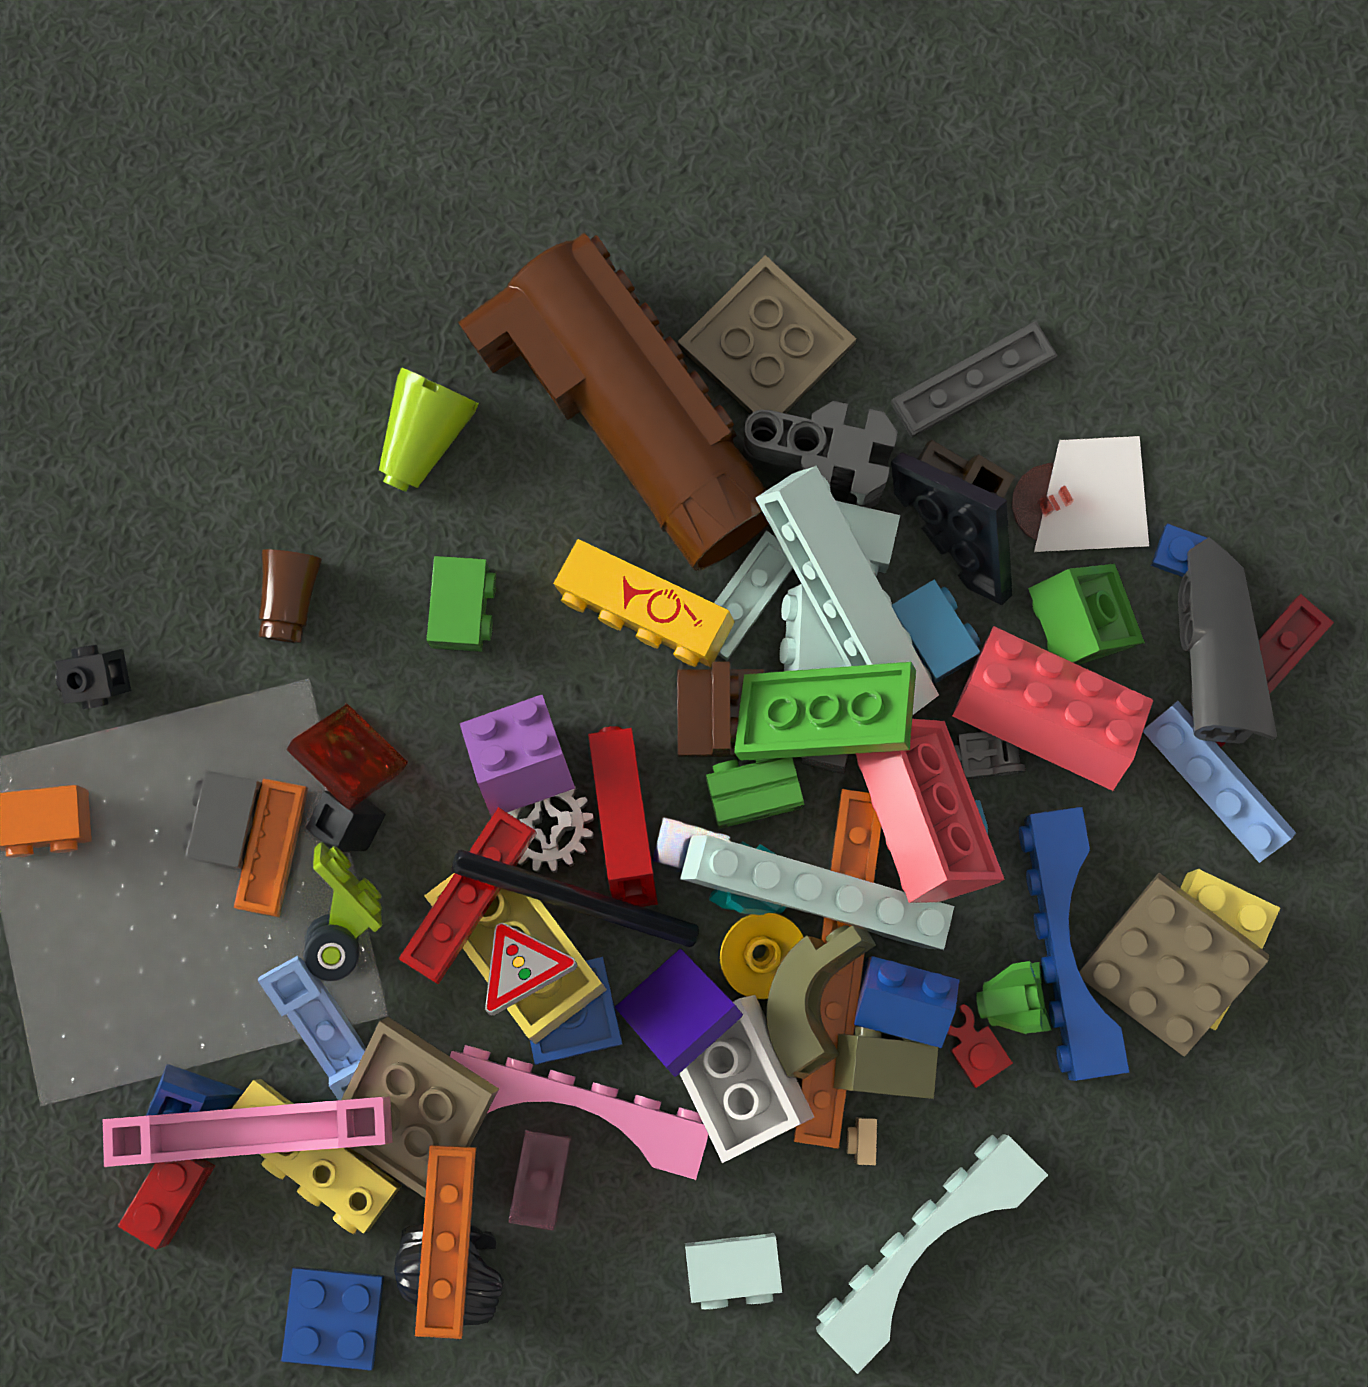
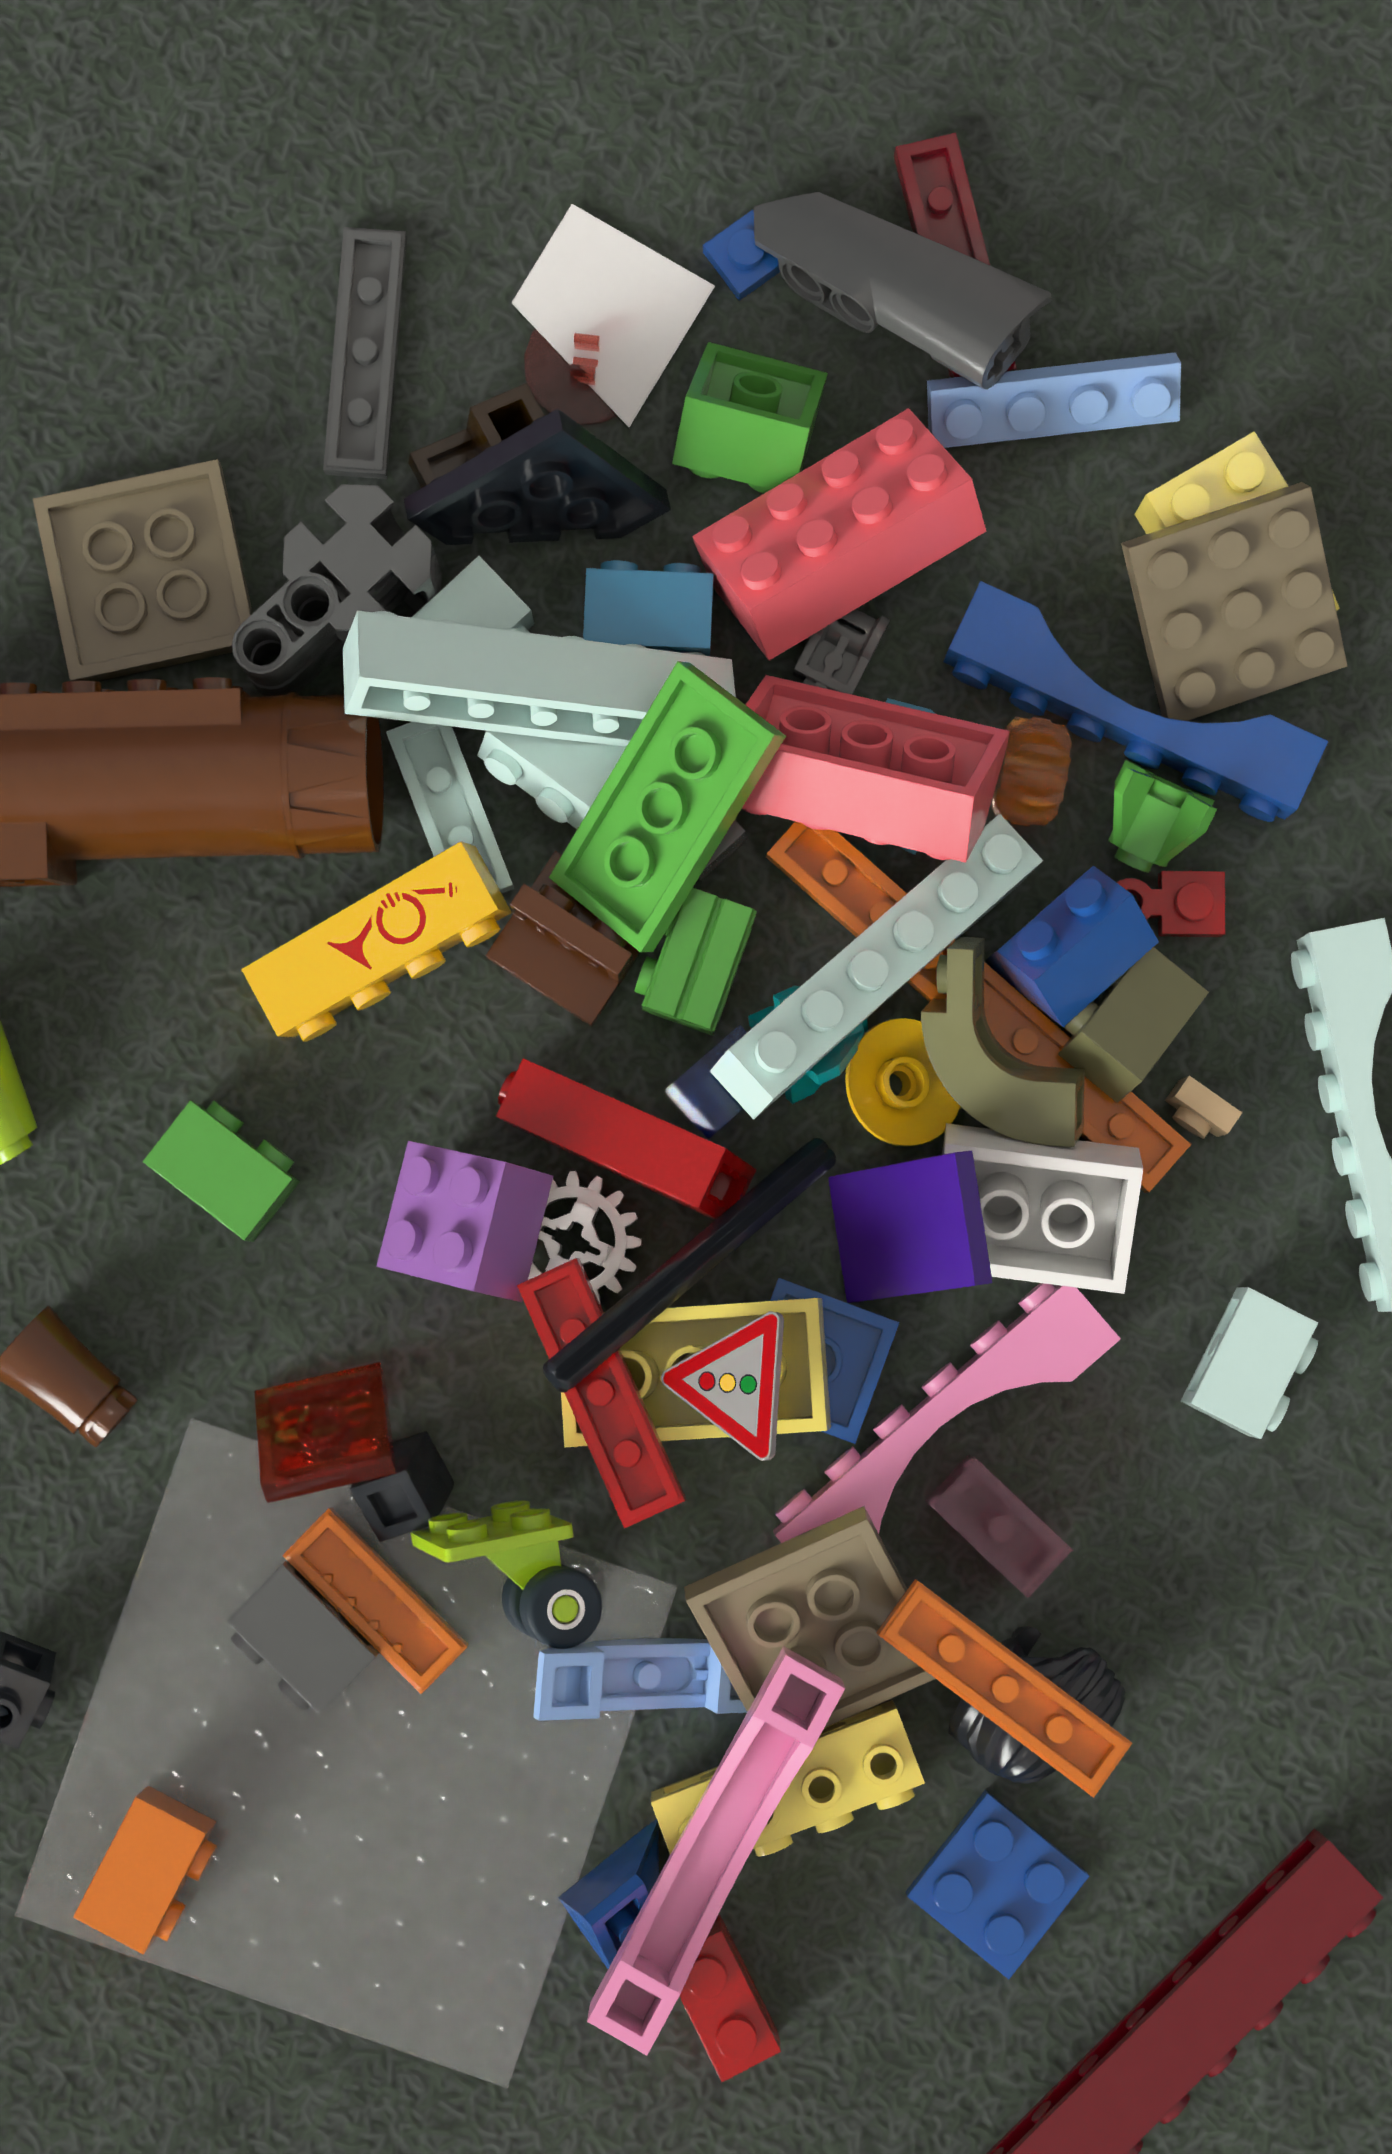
camera: 60 degrees left, 5 degrees up
none -> clear orange gear [991,716,1072,827]

